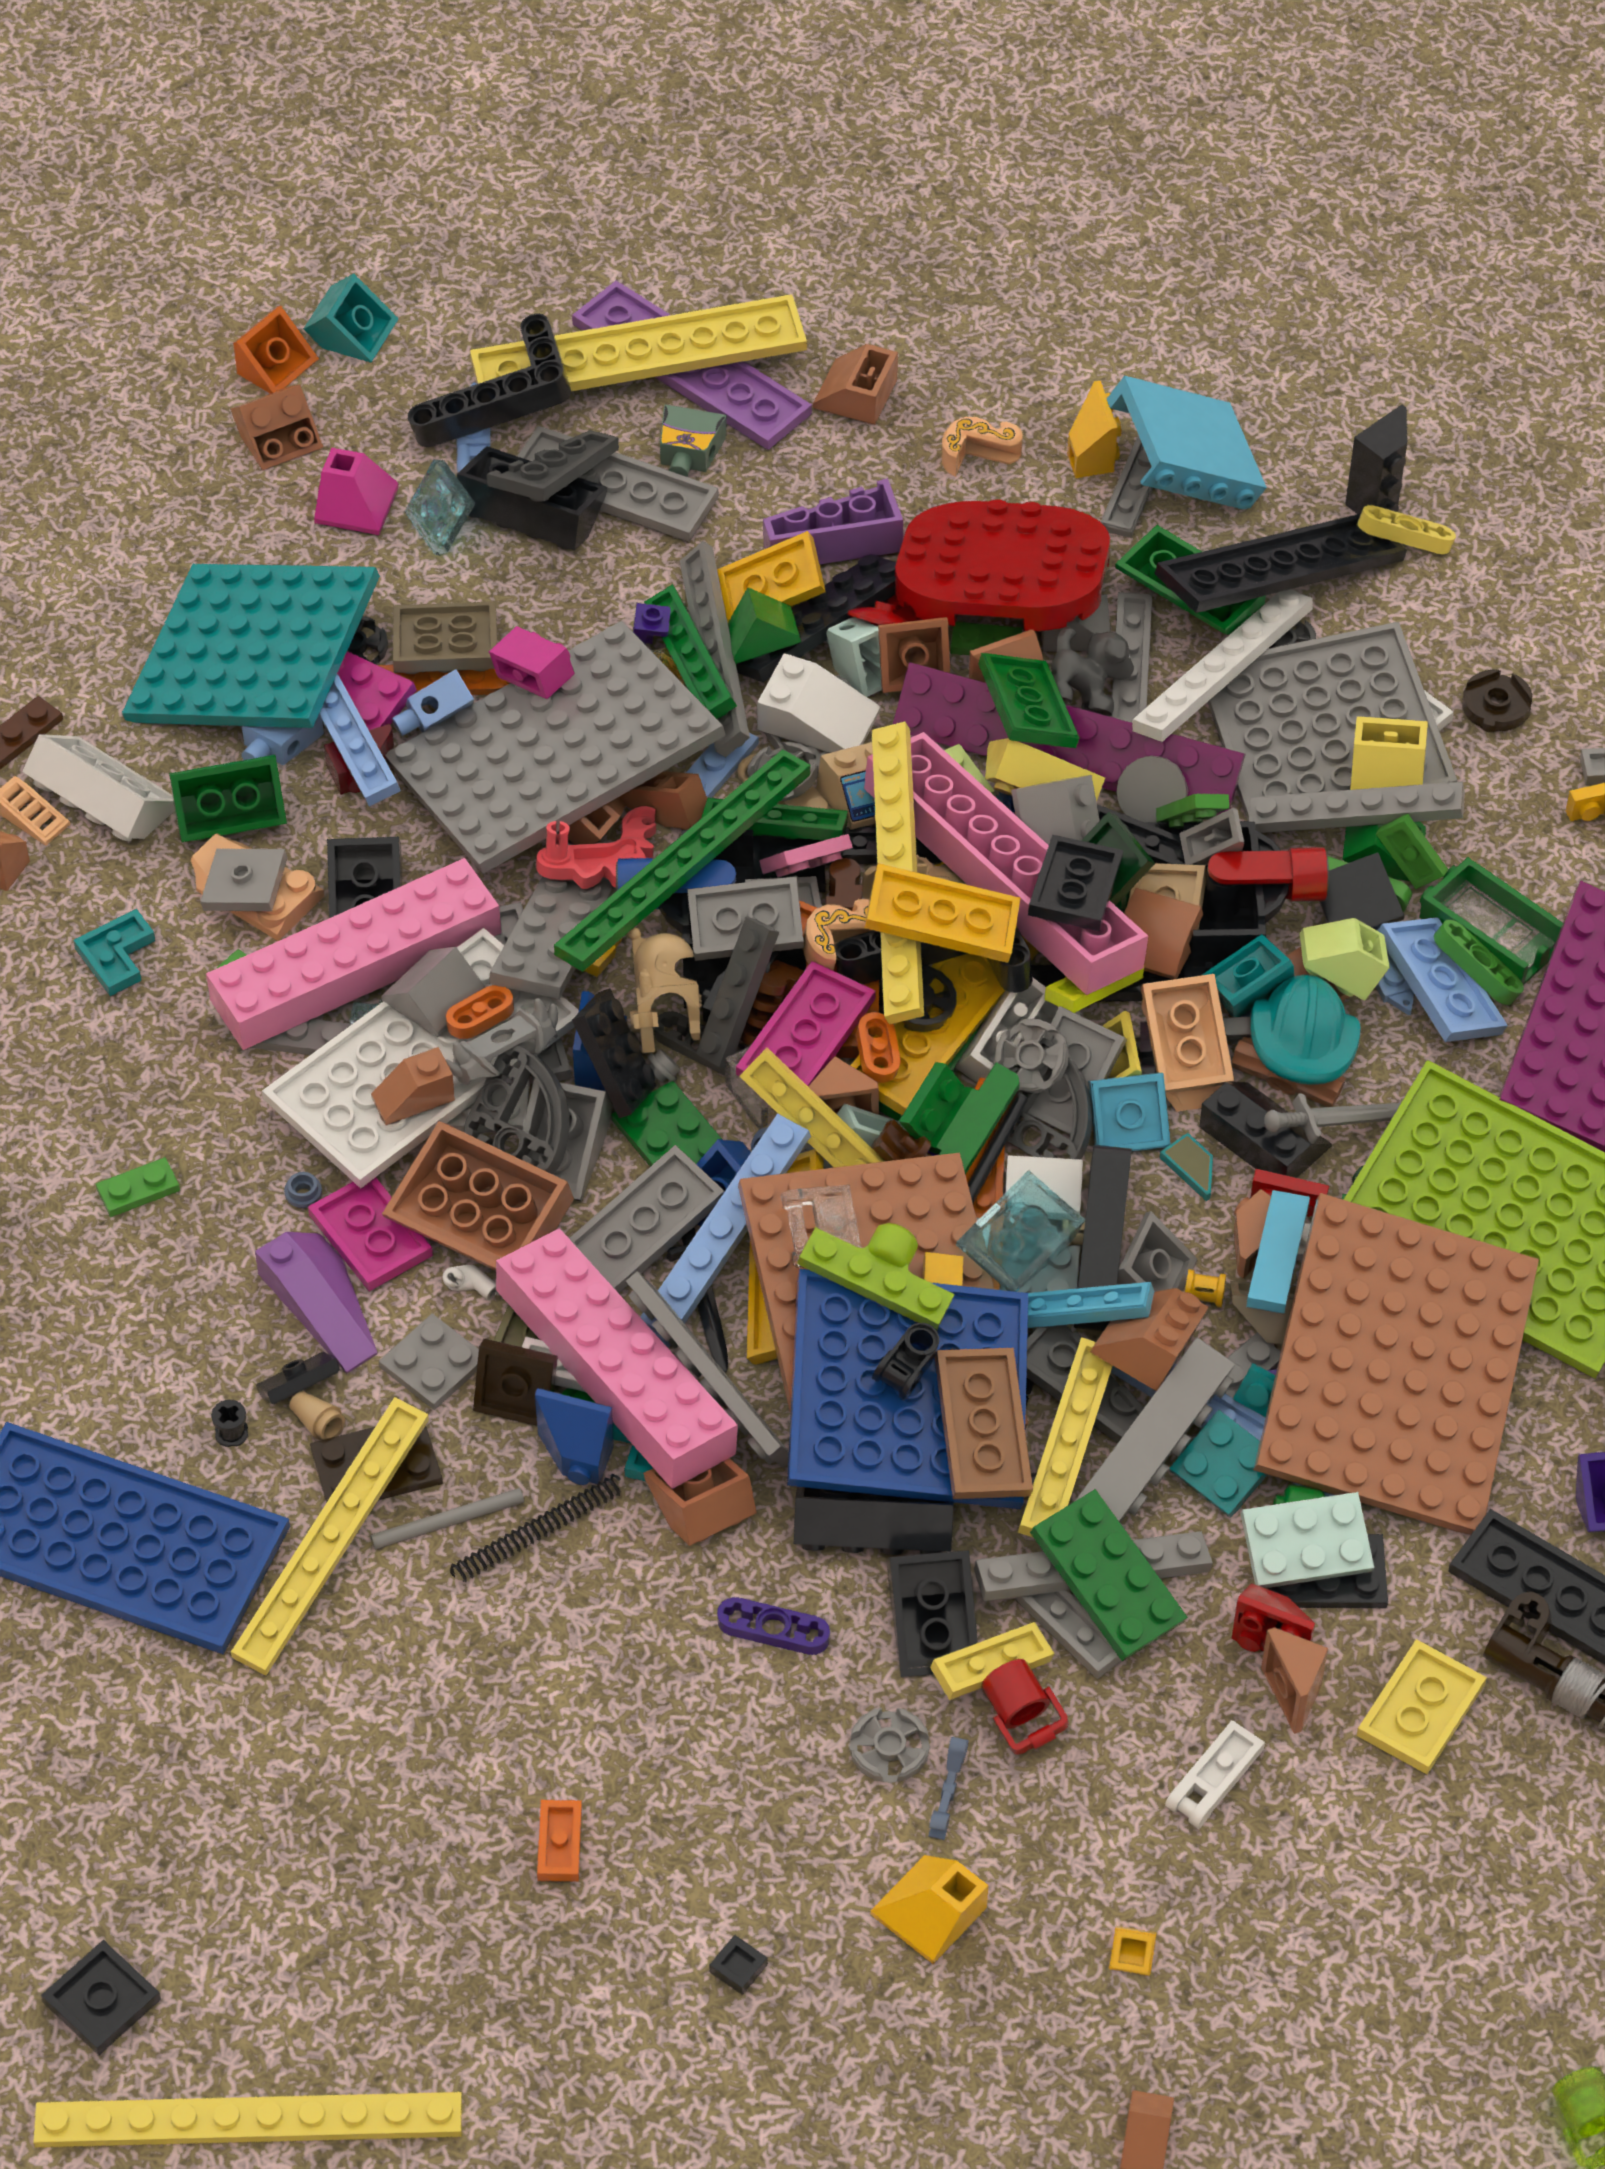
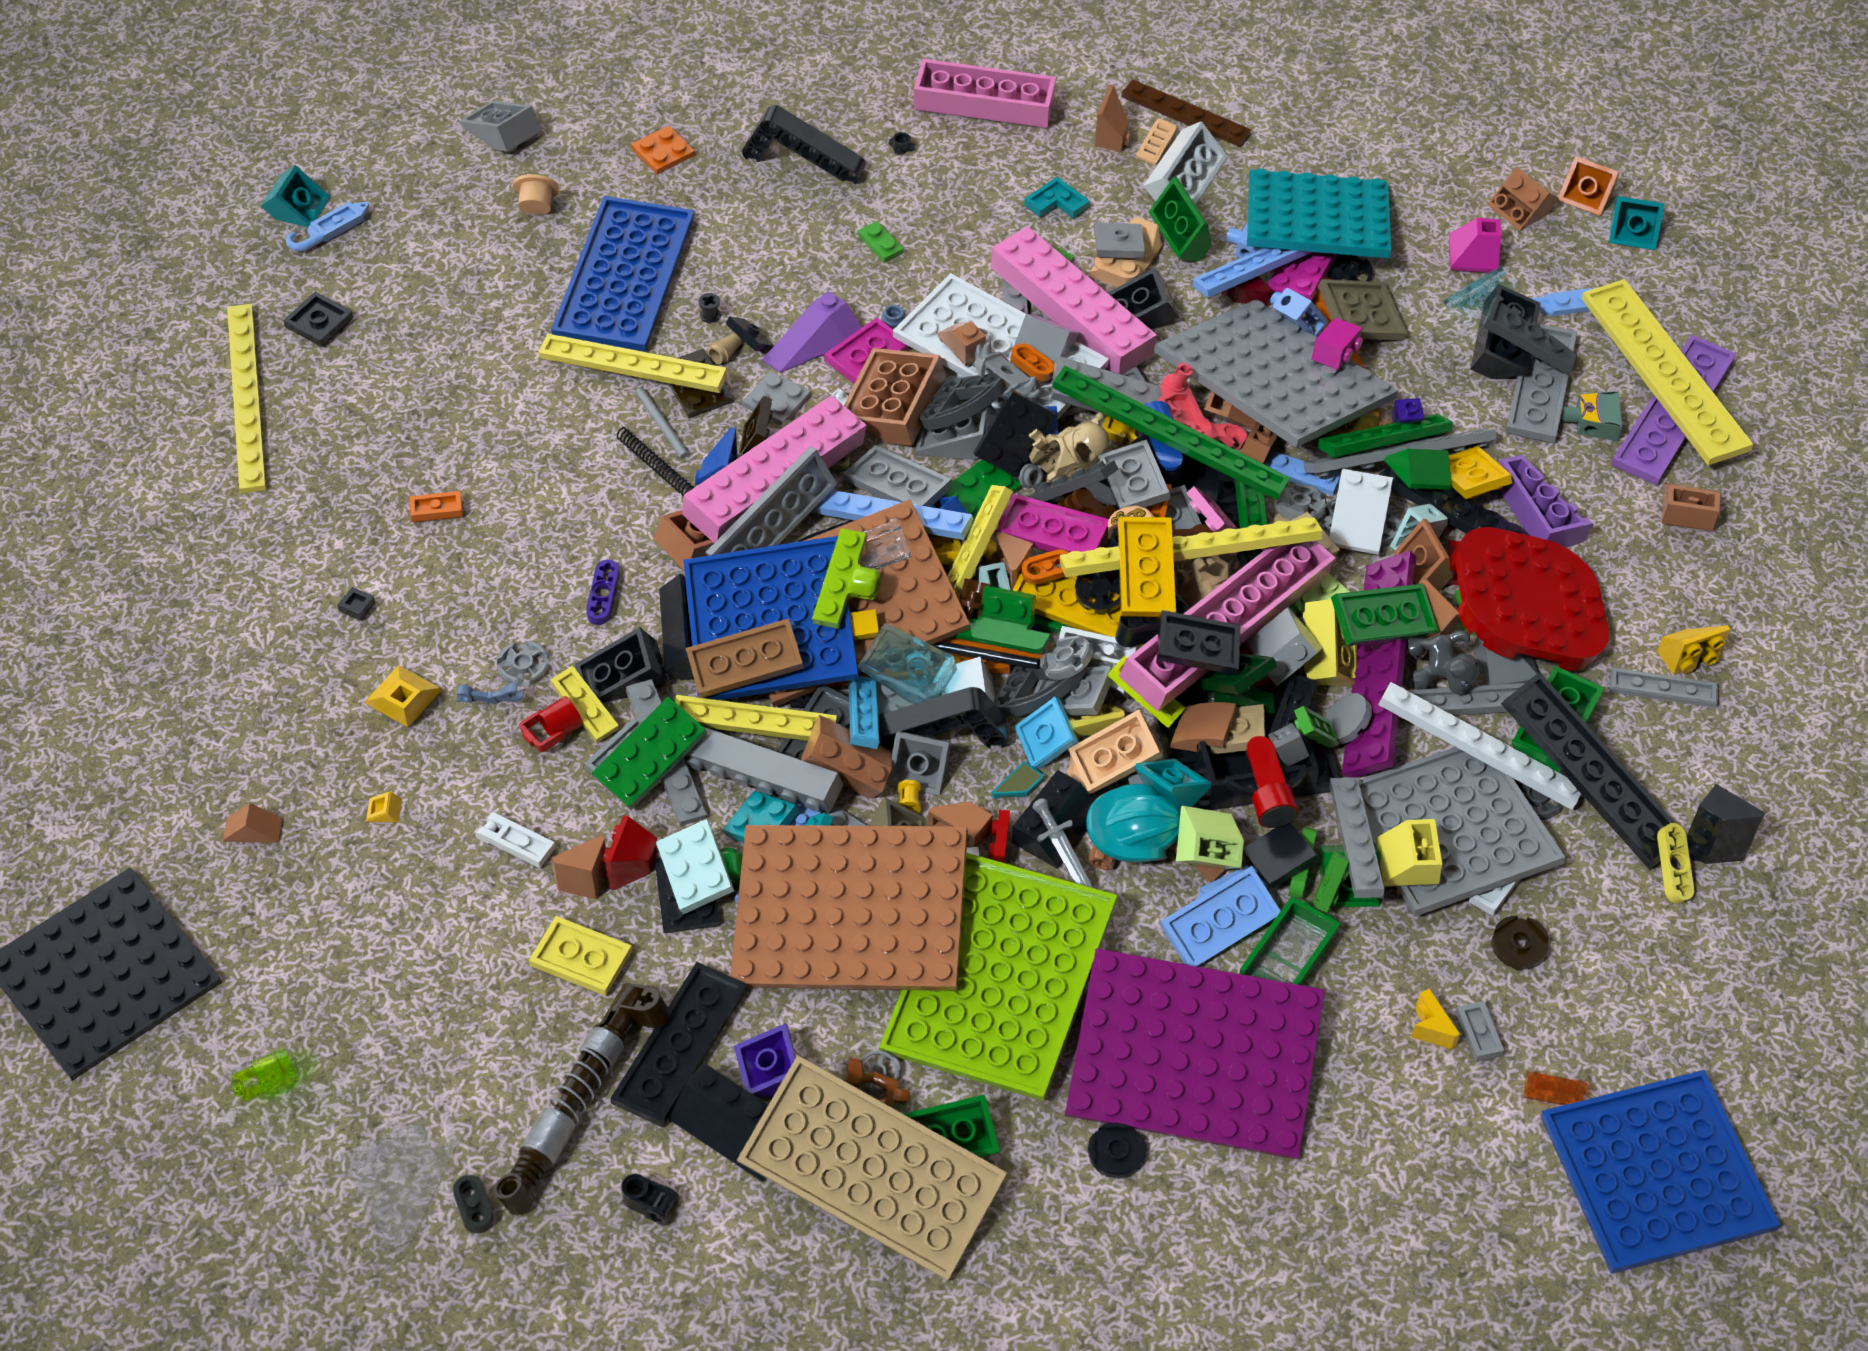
camera: 80 degrees right, 0 degrees up
black beam [408,313,571,447] -> none
red dish [847,601,908,625] -> none
black piece [872,1323,939,1400] -> none
light nougat animal [942,417,1023,477] -> none
medium azure panel [1107,375,1267,509] -> none
medium azure tile [1246,1190,1310,1314] -> none
bright green beam [1434,919,1524,1005] -> none

